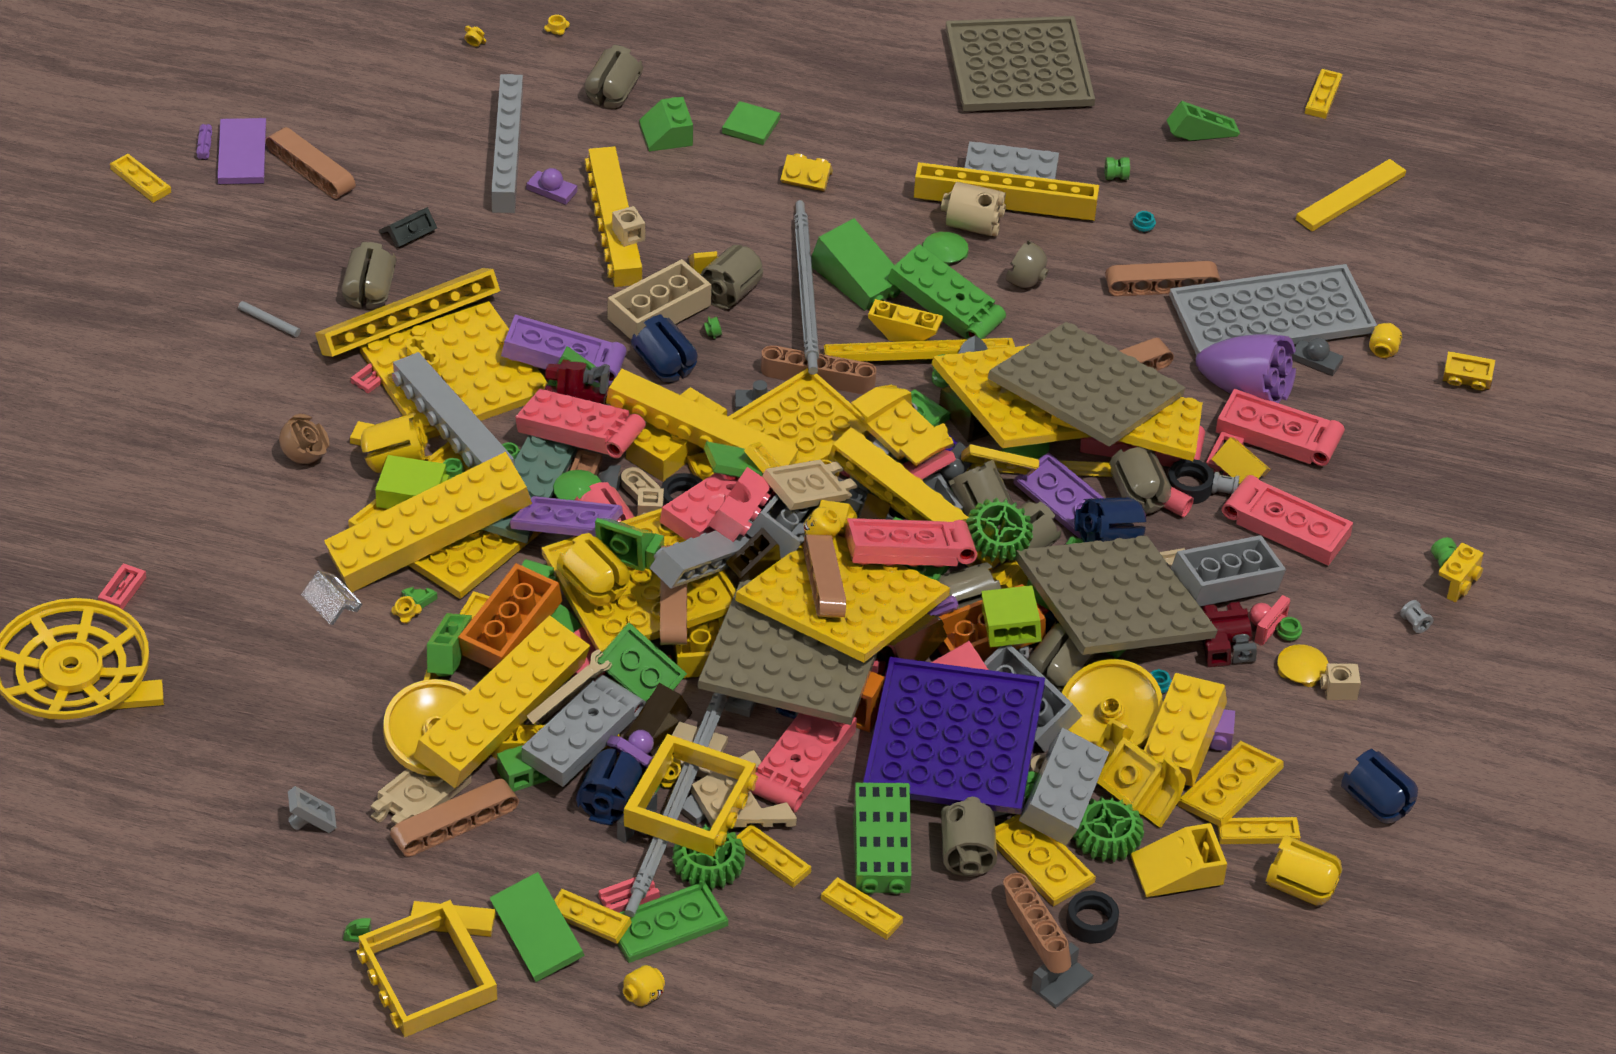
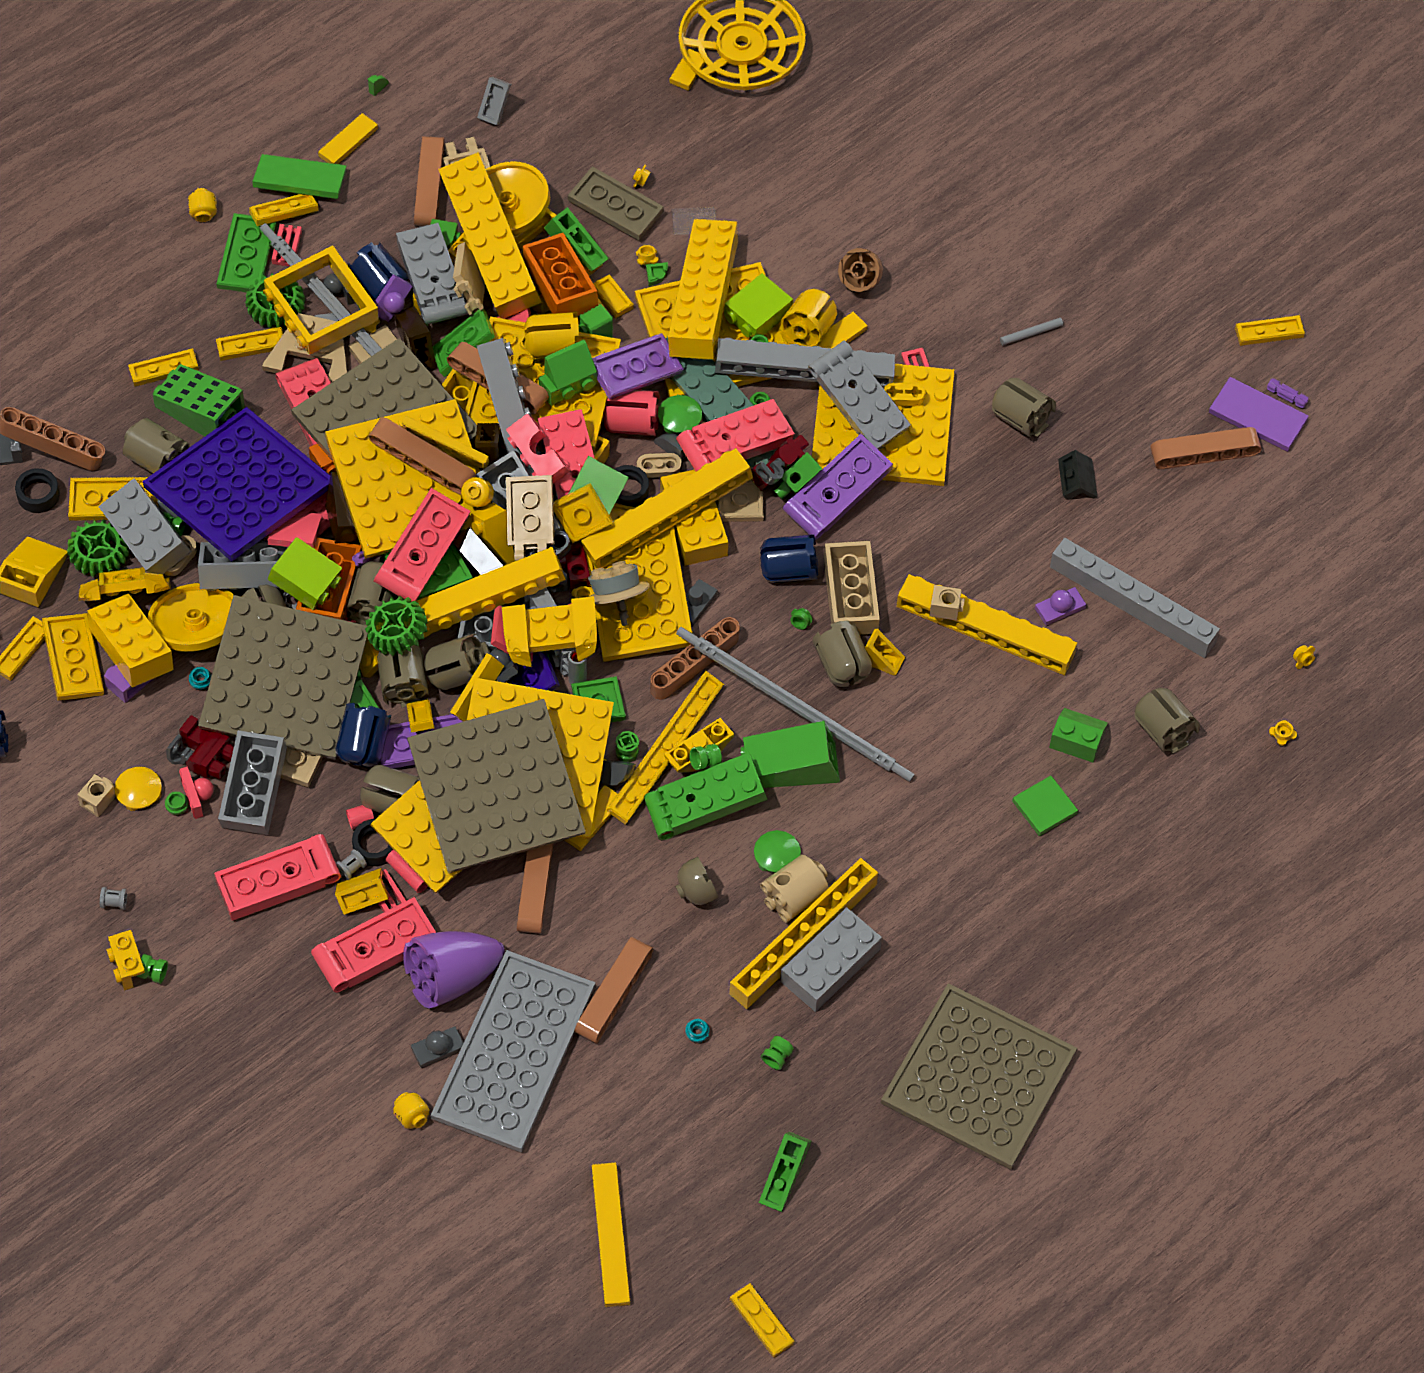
camera: 125 degrees right, 15 degrees up
coral tile [98,563,146,610] -> none
yellow brick [315,268,500,357] -> none
yellow window [356,900,497,1037] -> none
tan brick [637,488,664,516] -> none
yellow bracket [780,154,833,192] -> none
yellow bracket [1443,351,1495,390] -> none
none -> yellow tile [402,416,489,469]
none -> yellow tile [406,699,434,733]
none -> dark tan plate [568,166,664,240]
none -> piece [588,561,650,626]
none -> yellow plate [632,164,650,188]
none -> bright green wheel [690,744,722,770]
none -> light grey hinge [808,341,911,450]

